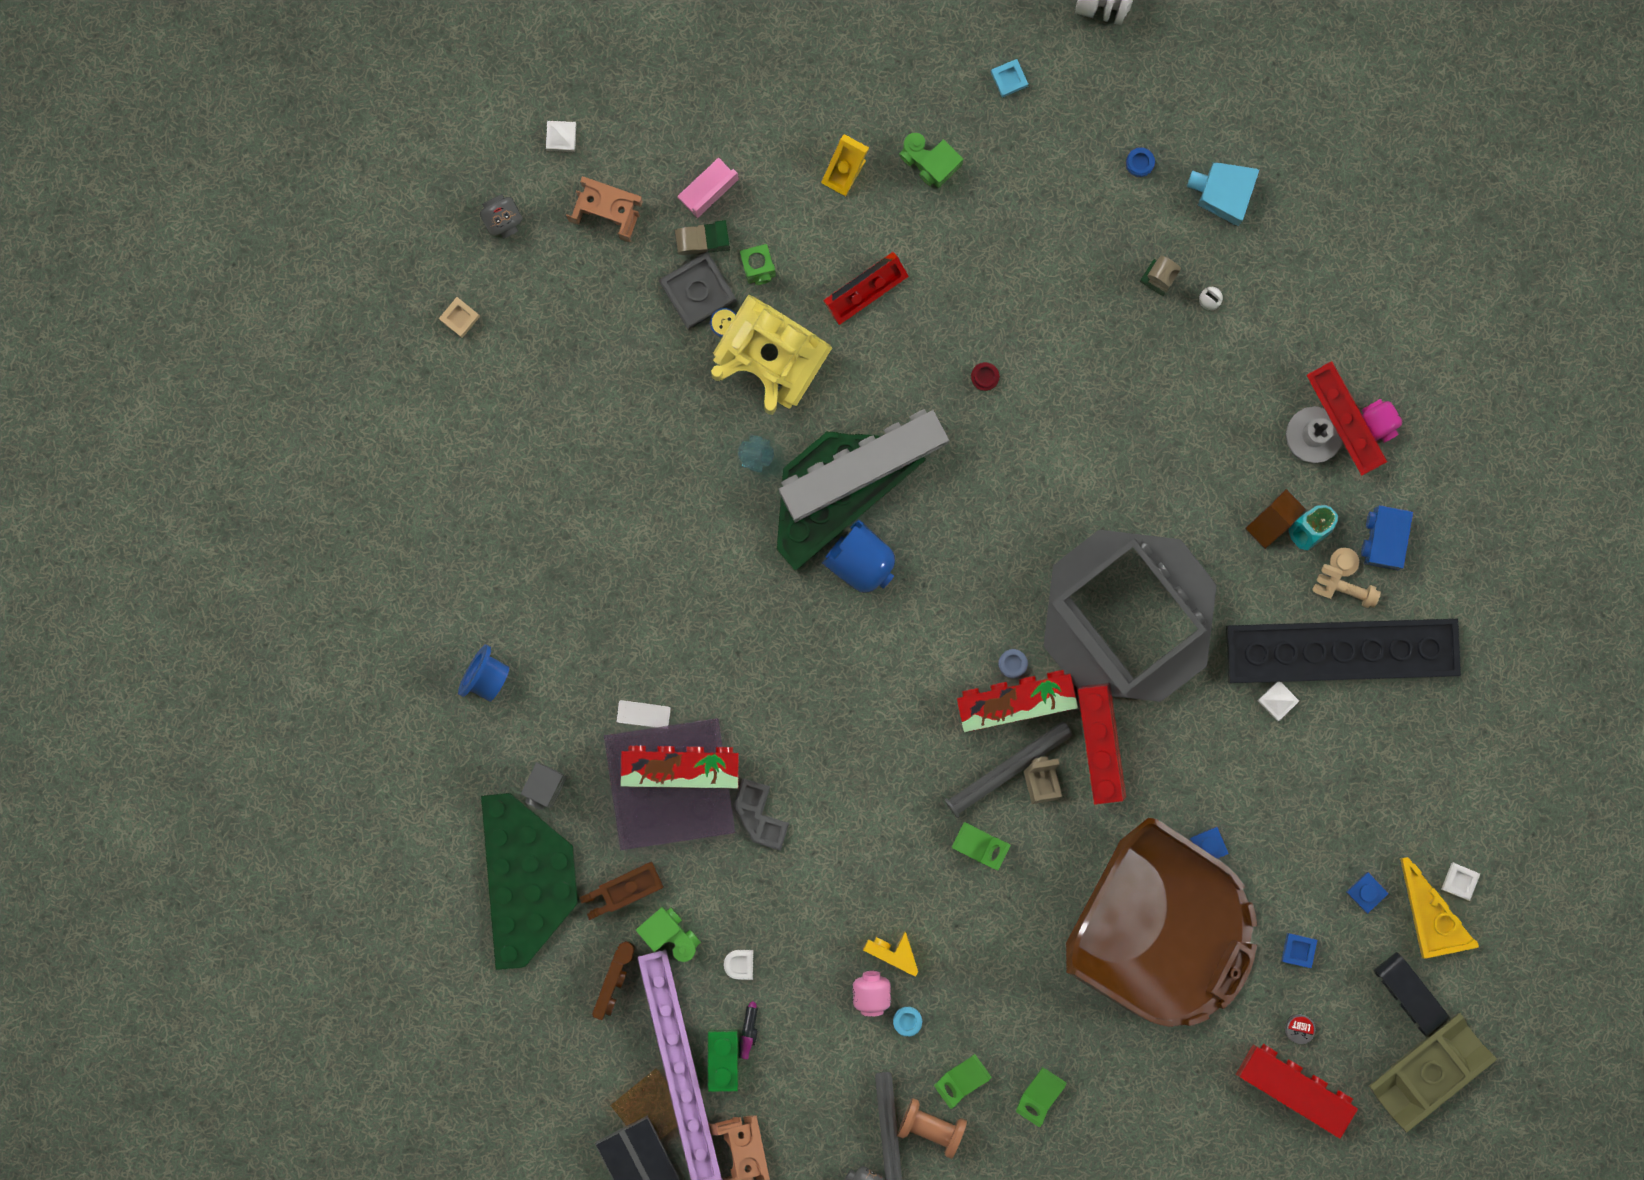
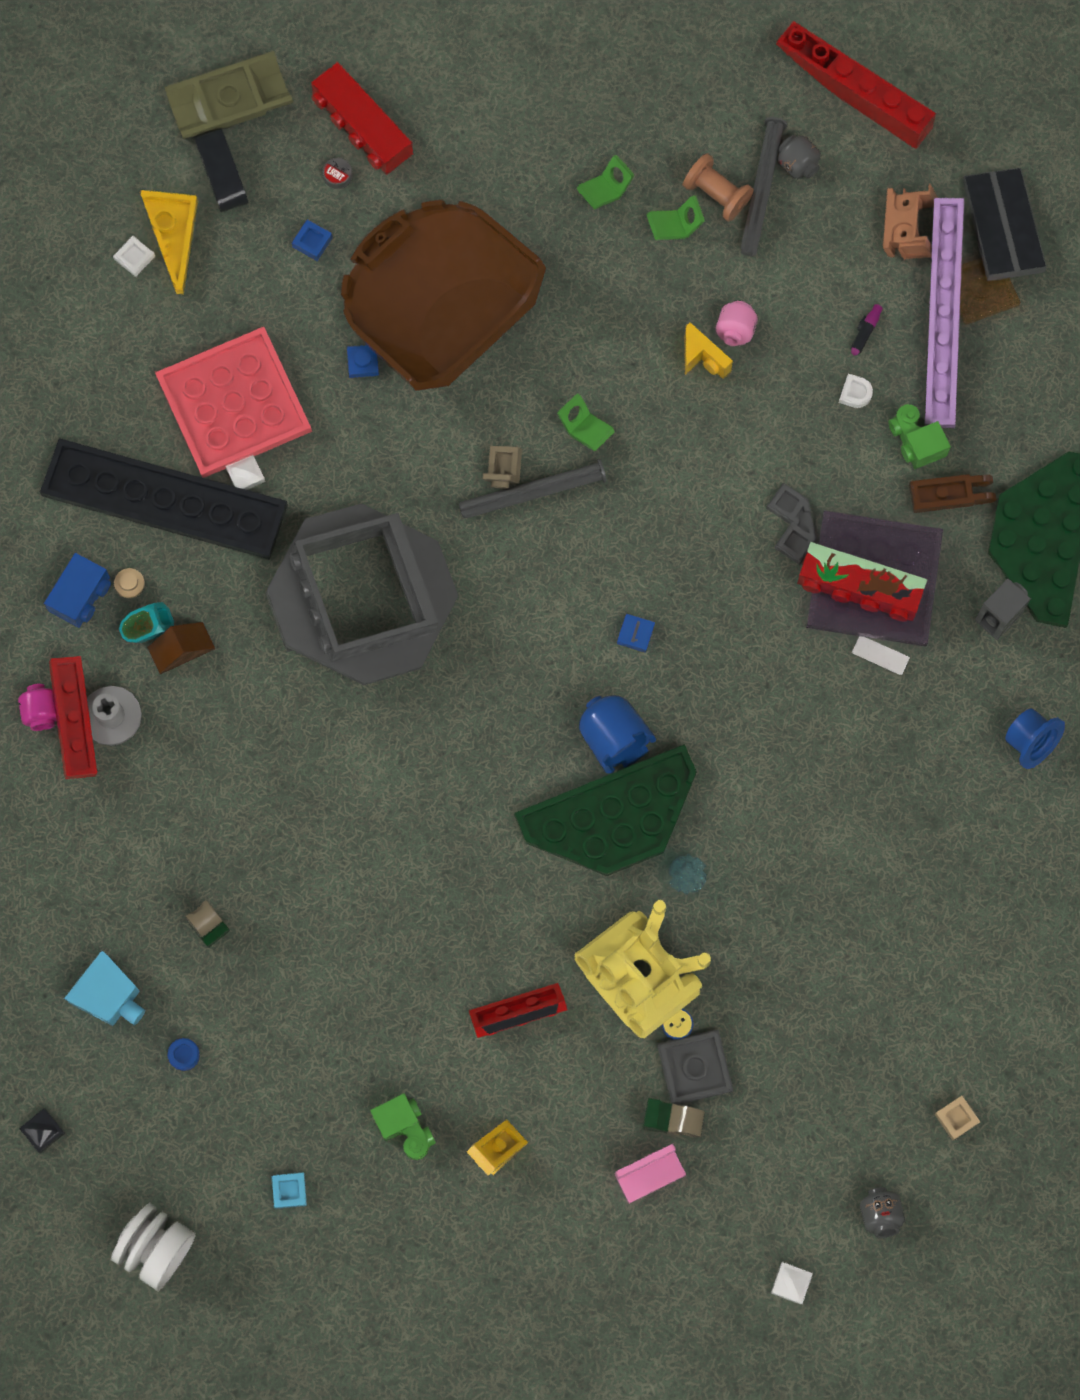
camera: 160 degrees left, 10 degrees down
nougat piece [566,176,643,242] -> none
reddish brown hinge [592,941,635,1020] -> none
green brick [708,1029,738,1092] -> none
bright green bracket [740,244,776,285] -> none
light grey brick [779,409,949,522] -> none
medium azure tile [893,1007,922,1036] -> none
brick [957,670,1078,732] -> none
dark red plate [971,362,1000,391] -> none
sand blue tile [998,649,1028,678] -> none
red brick [1078,683,1126,805] -> none
white hinge [1199,287,1223,310] -> none
tan hinge [1312,564,1381,608] -> none
blue plate [1346,872,1388,914] -> none
none -> black tile [19,1108,65,1154]
none -> coral plate [155,327,312,478]
none -> blue tile [617,614,655,653]

